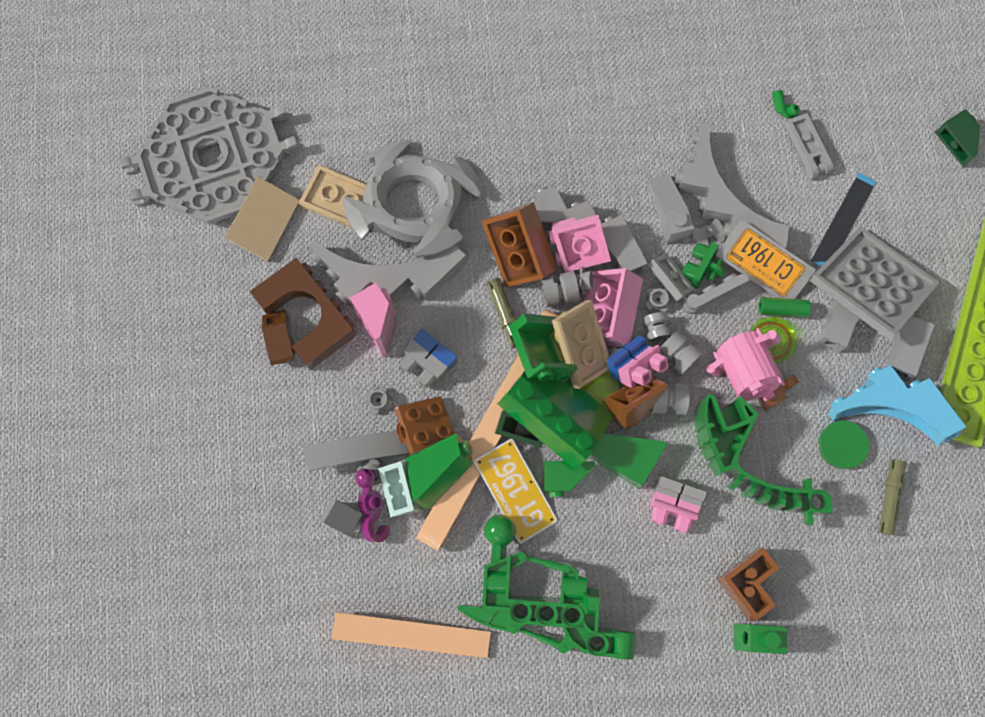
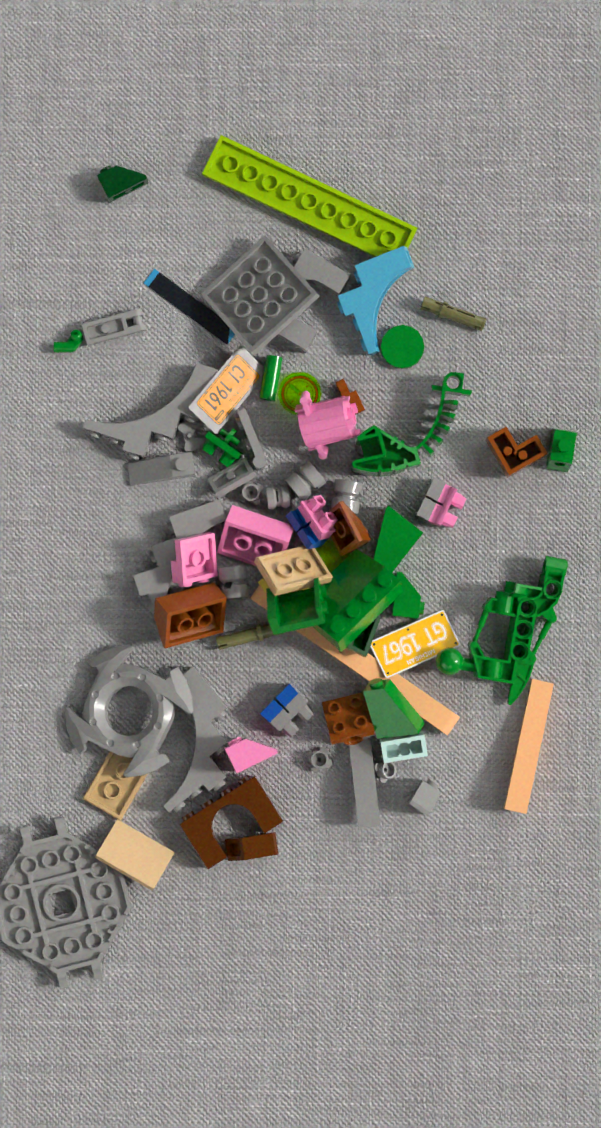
camera: 80 degrees left, 10 degrees up
magenta piece [355,468,390,543] -> none
light grey plate [576,267,594,295] -> none

